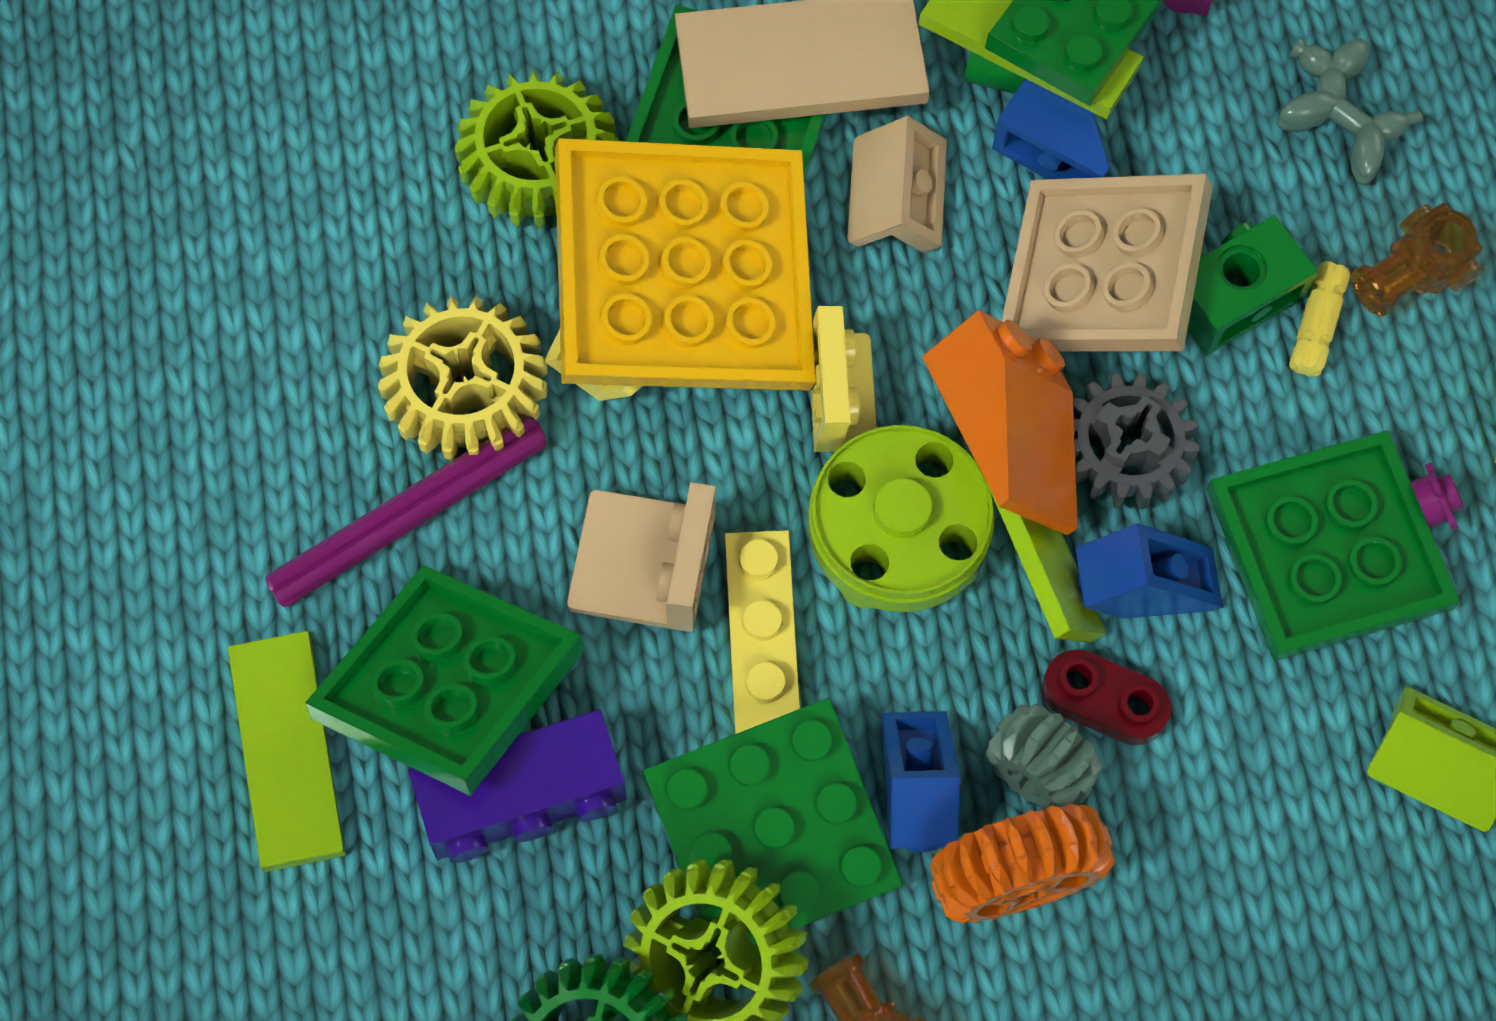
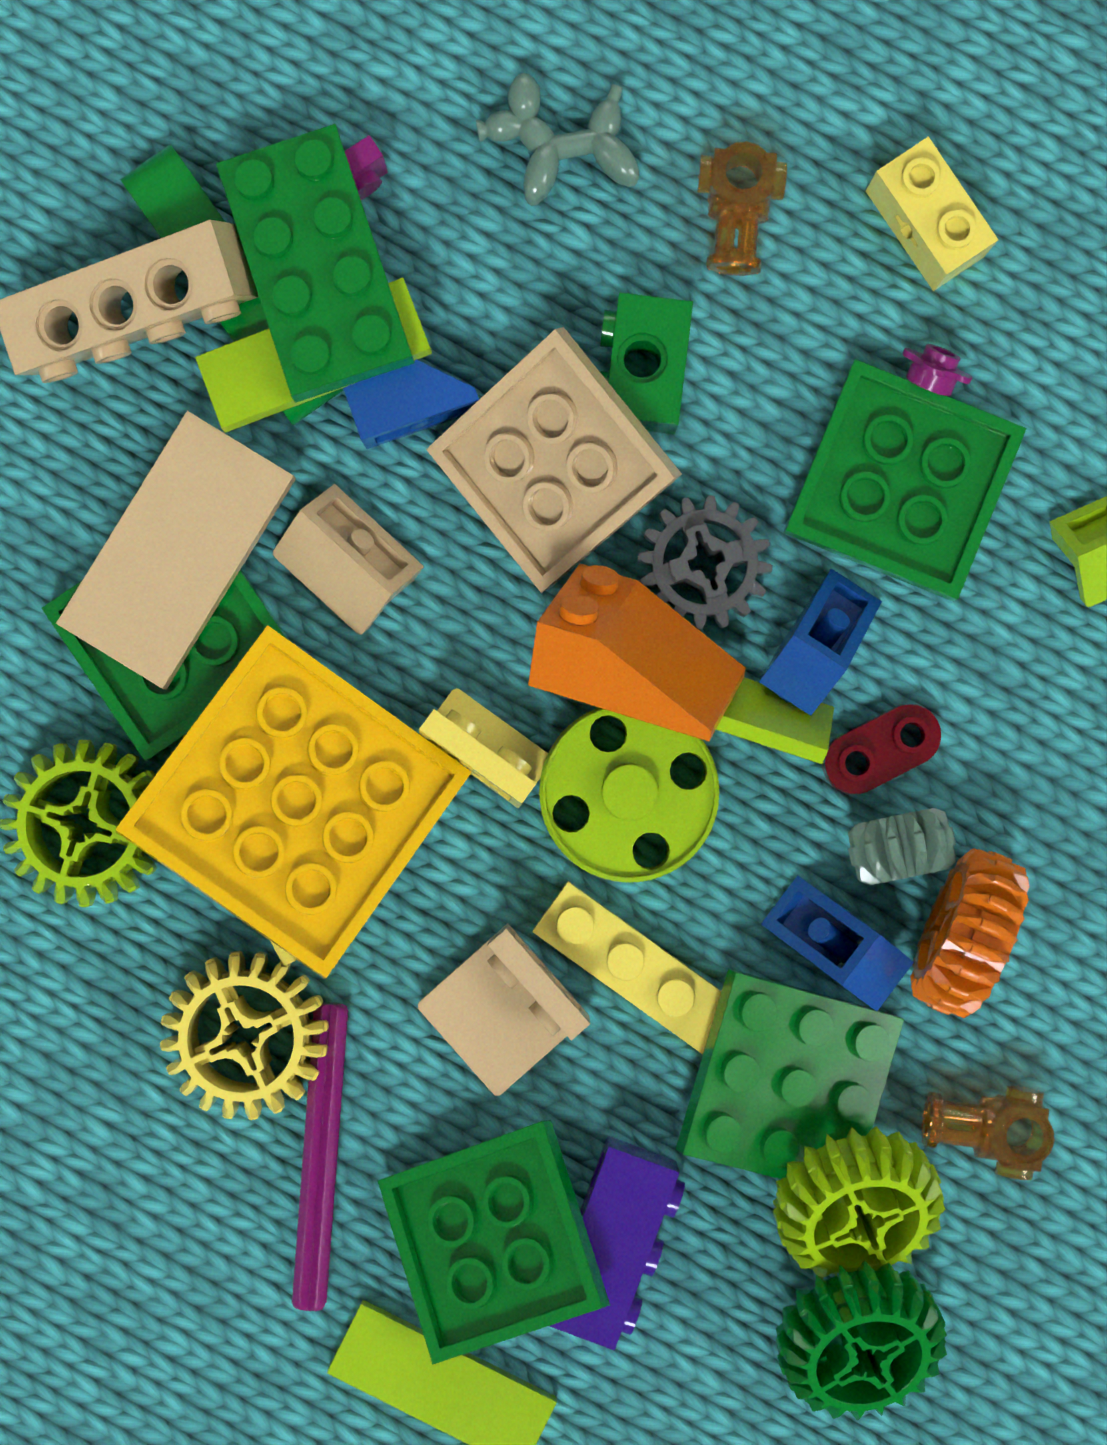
camera: 50 degrees left, 20 degrees up
light yellow axle [1289,261,1351,377] -> none

